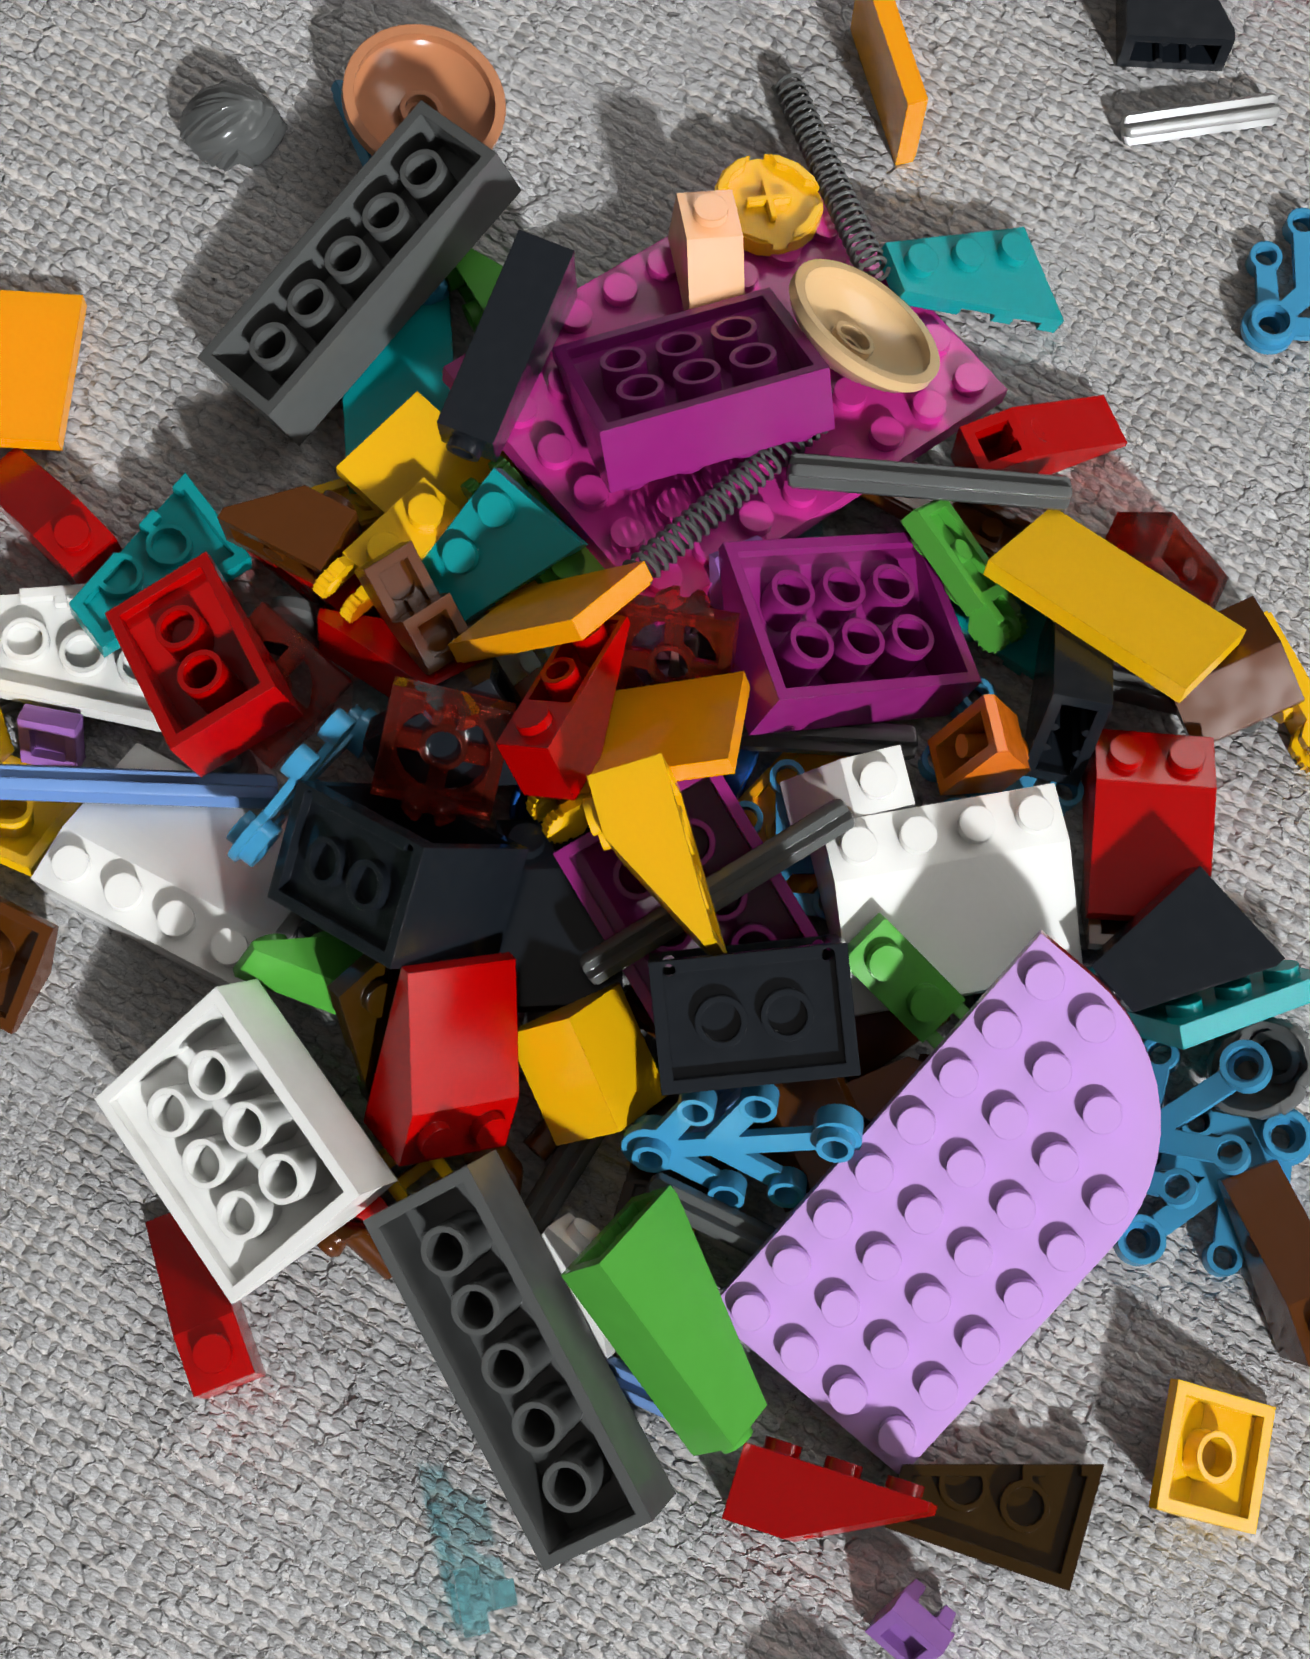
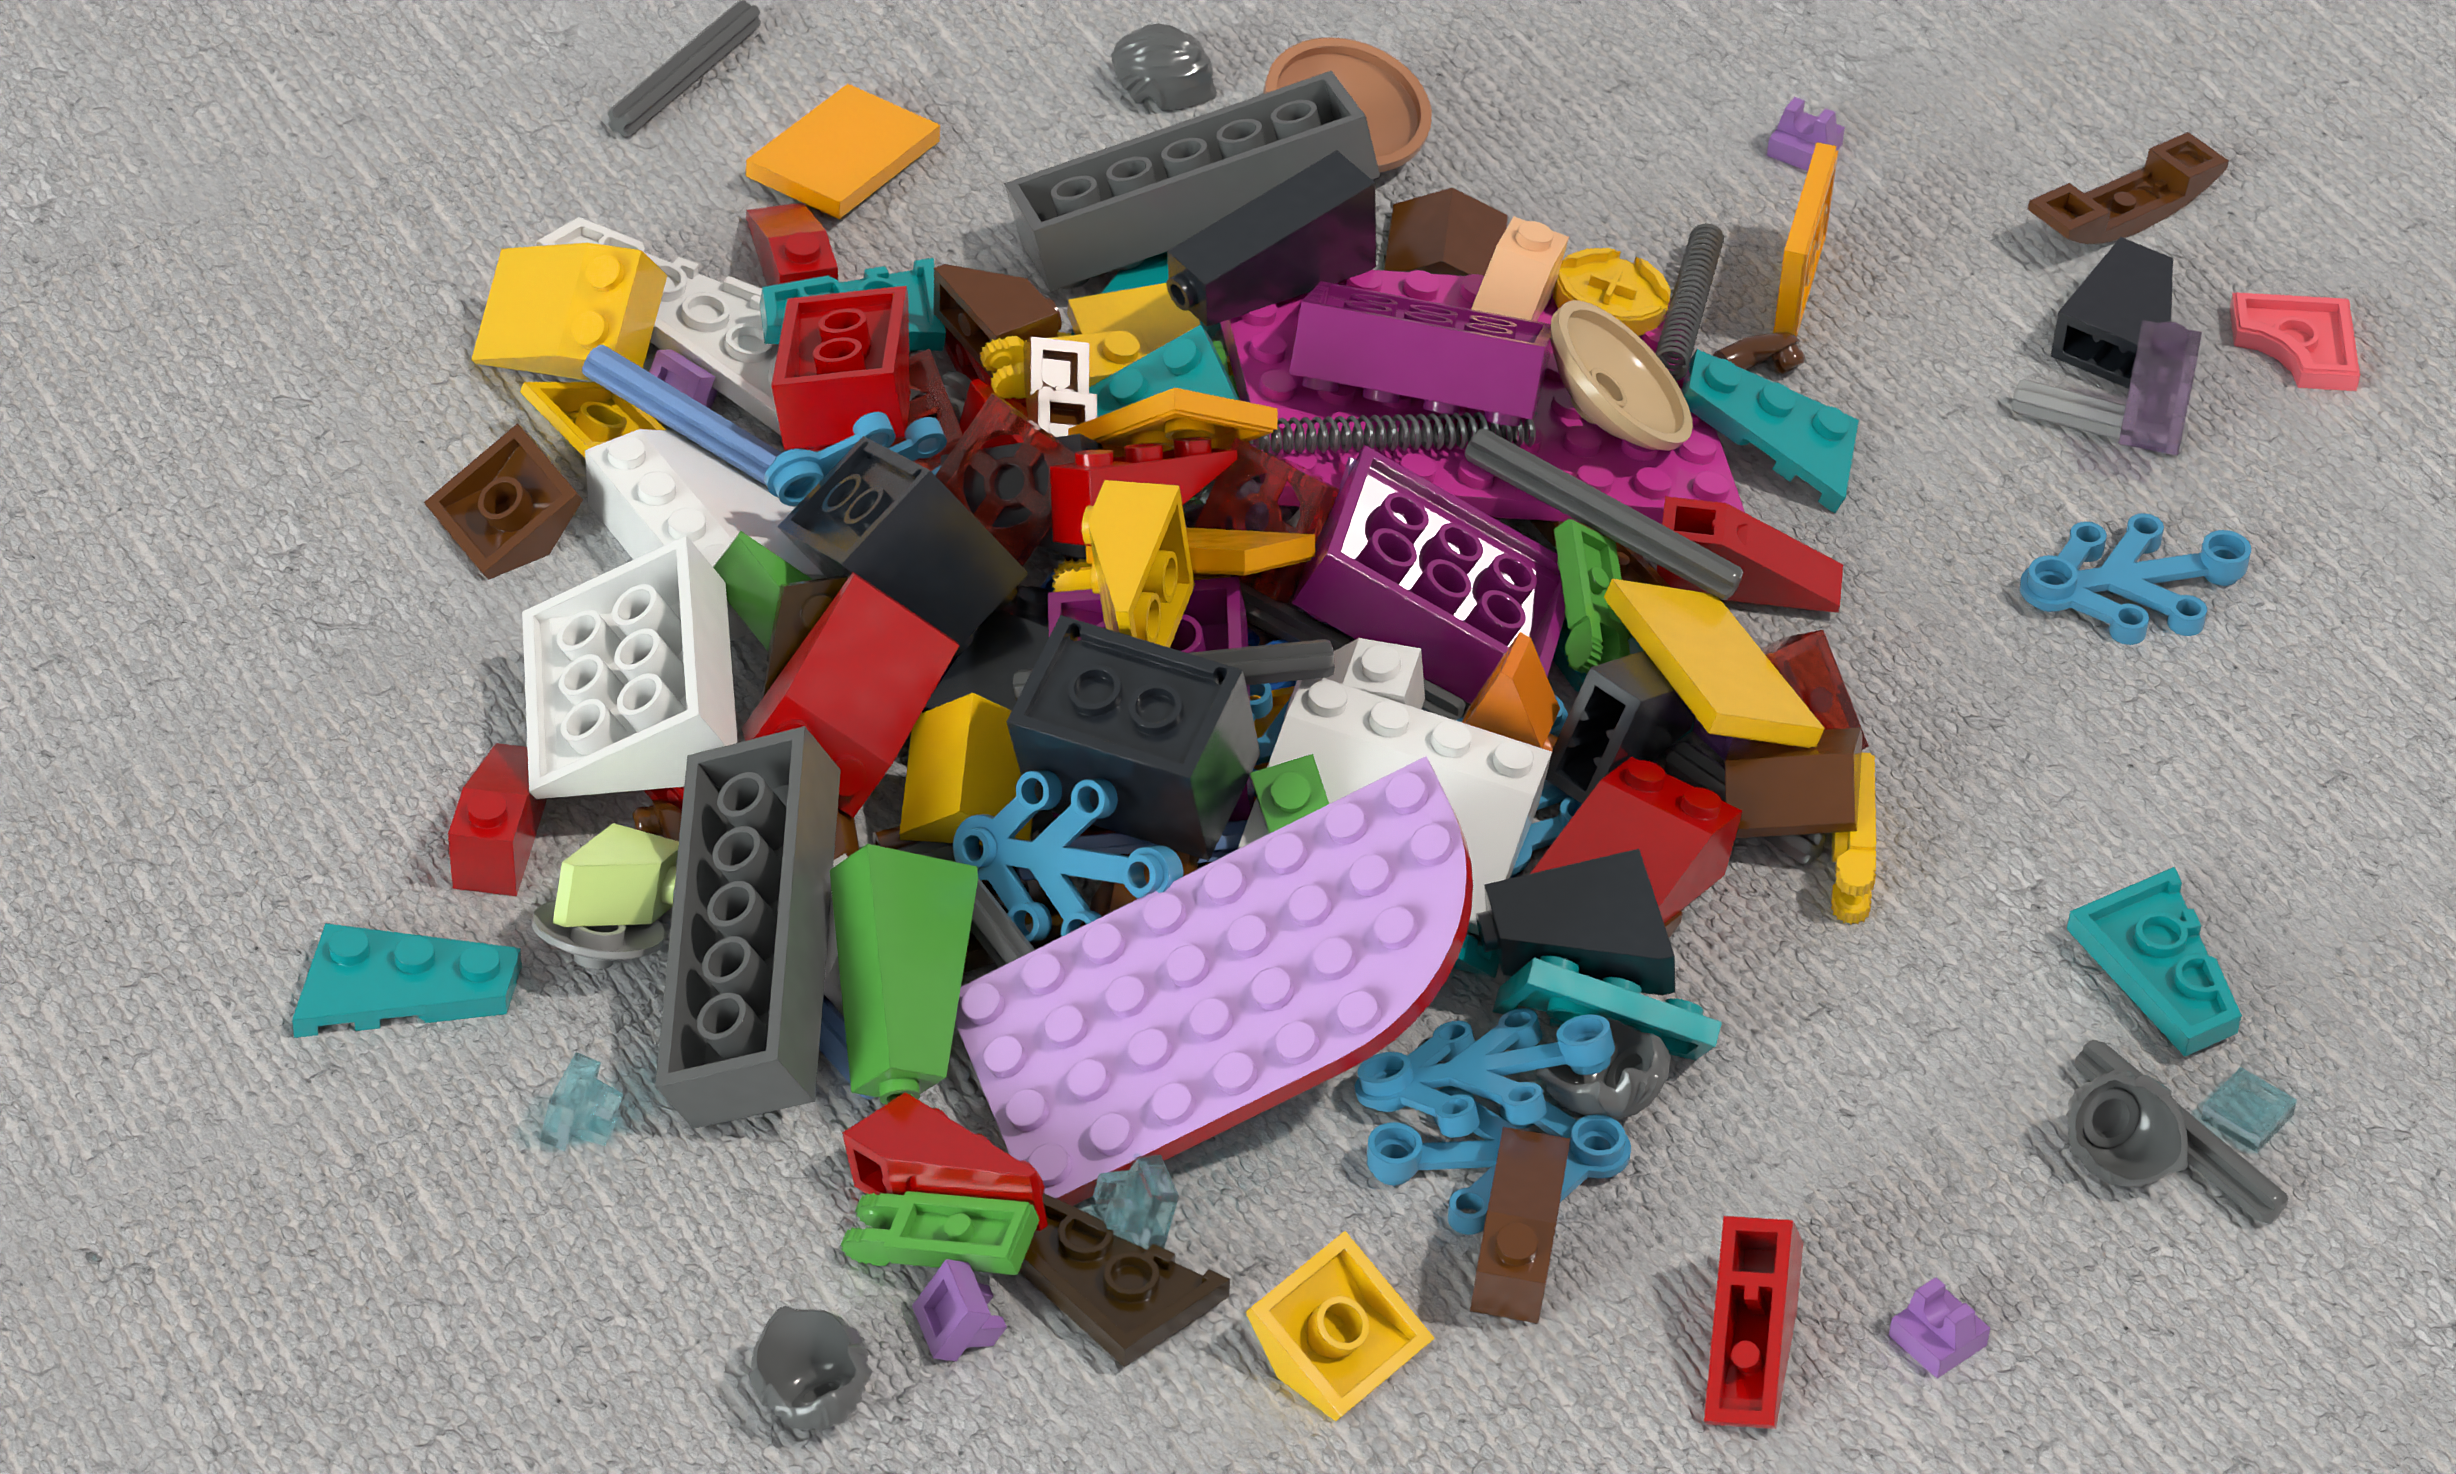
camera: 30 degrees right, 30 degrees down
none -> teal wing [292,923,522,1038]
none -> light grey dish [532,900,665,969]
none -> yellowish green slope [553,823,679,927]
none -> bright green hinge [840,1191,1040,1275]
none -> clear light blue tile [1093,1153,1179,1249]
none -> reddish brown slope [1384,187,1508,276]
none -> reddish brown arm [1713,332,1805,374]
none -> clear purple slope [2118,321,2202,456]

